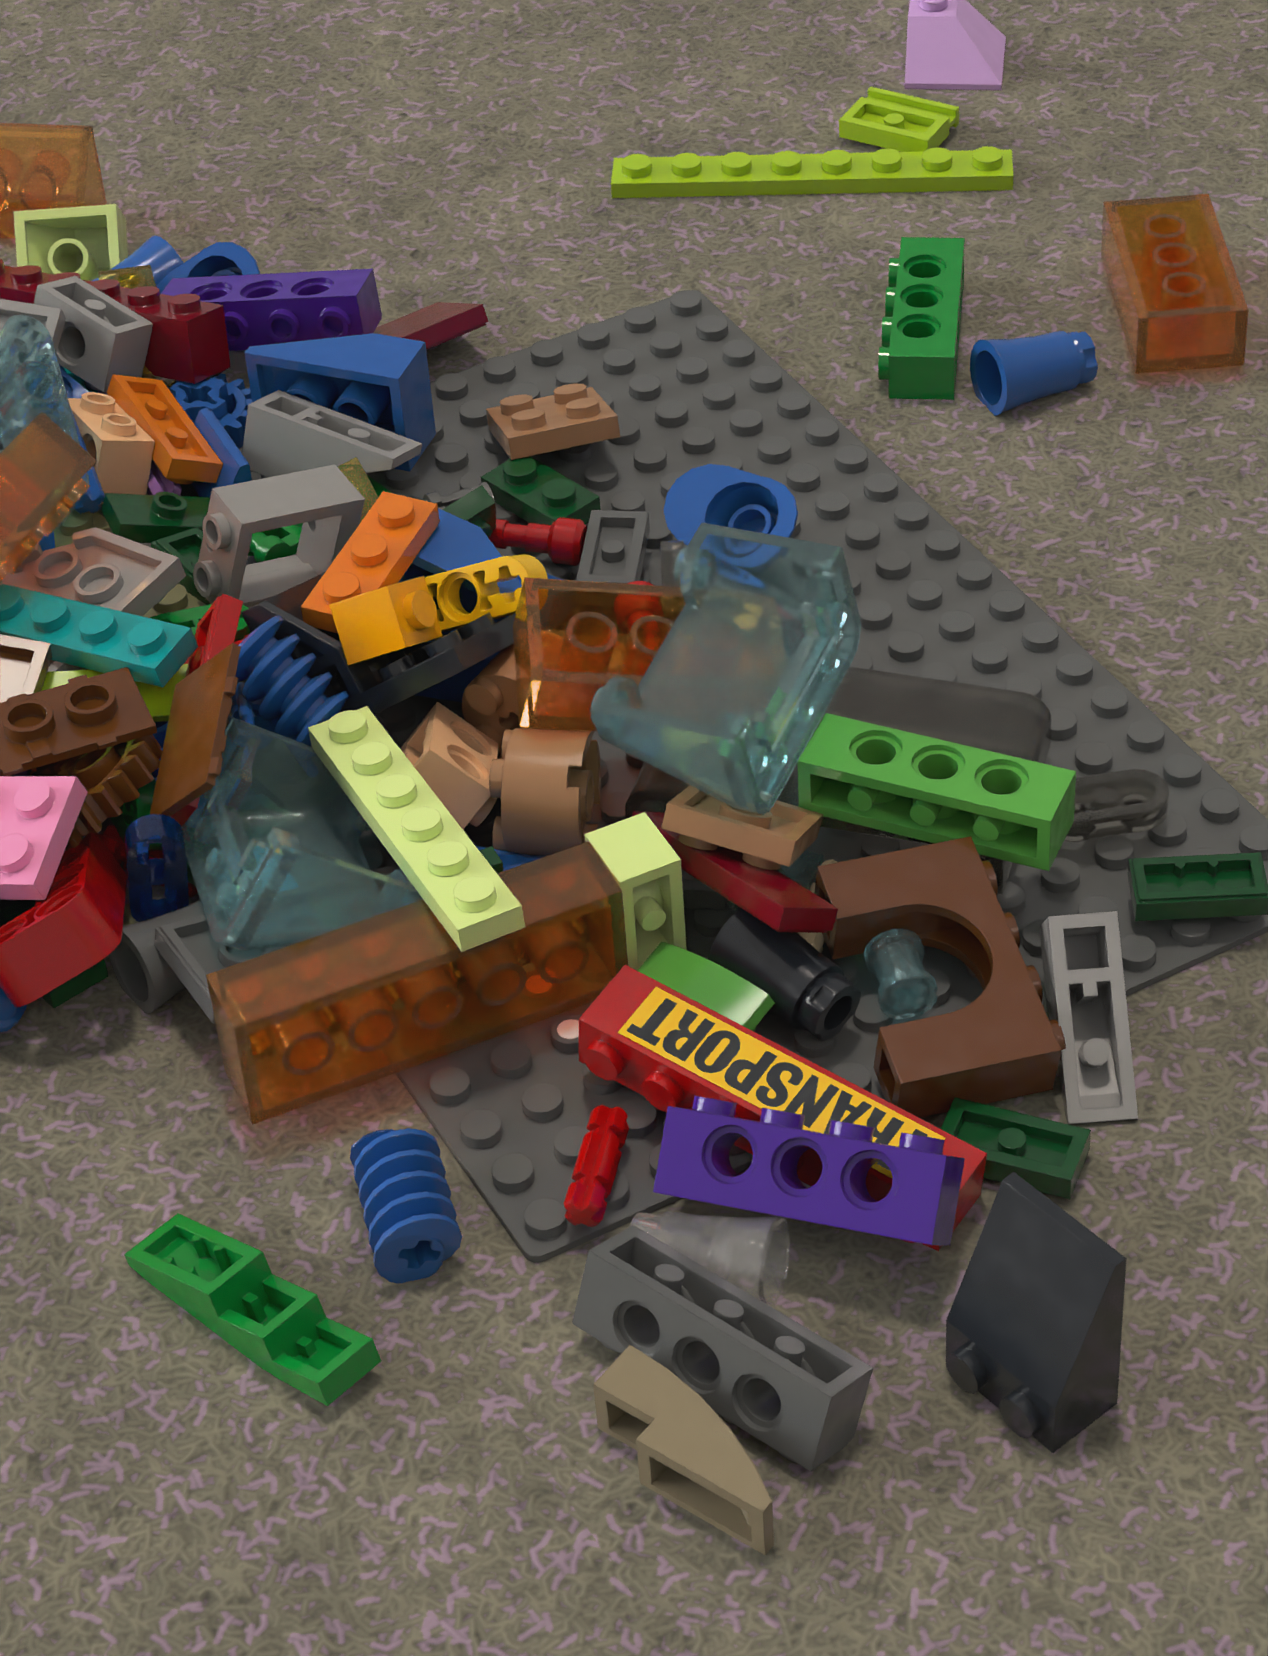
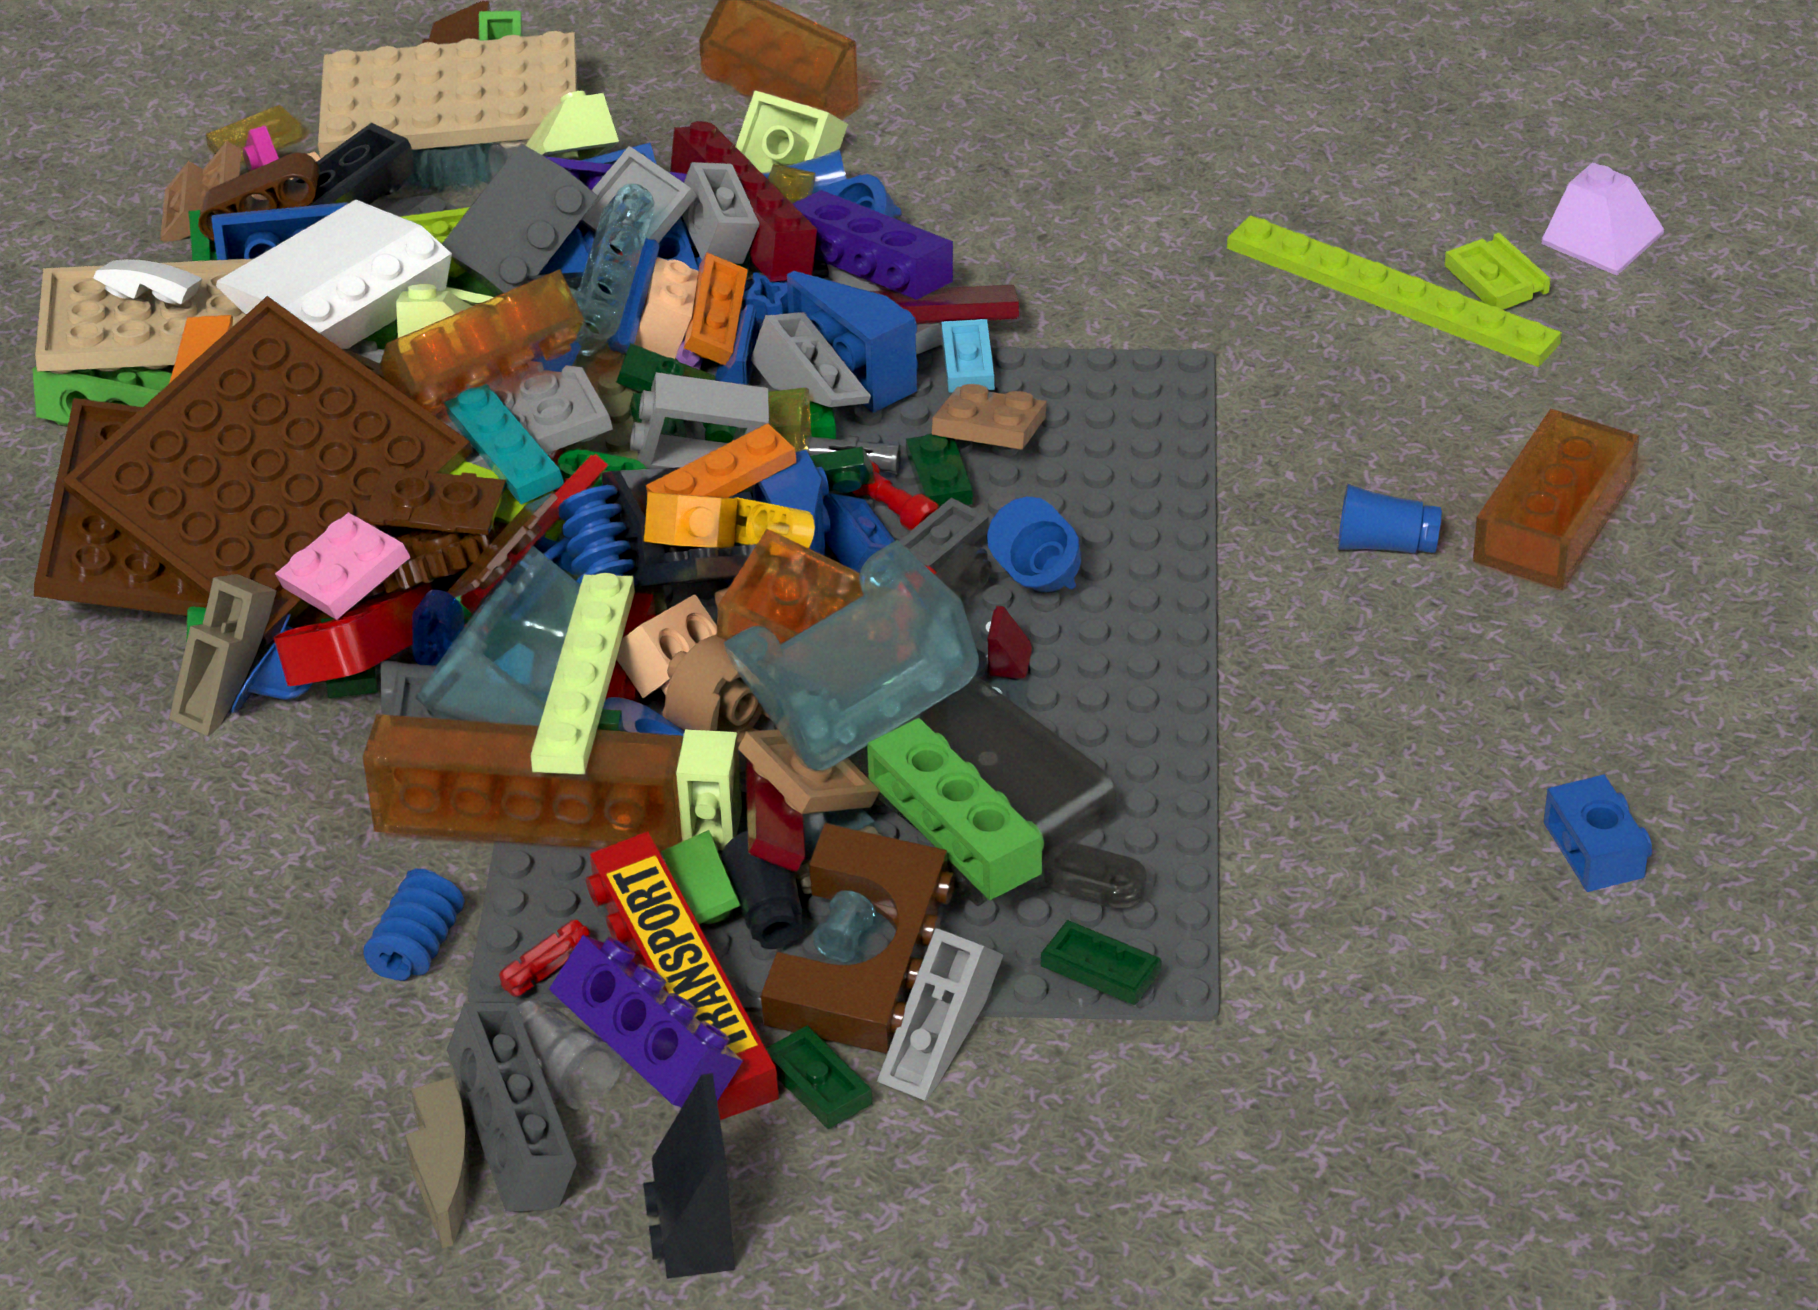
camera: 30 degrees right, 0 degrees up
green slope [124,1213,381,1406] -> none
green brick [878,237,965,400] -> none
none -> medium azure plate [942,319,994,393]

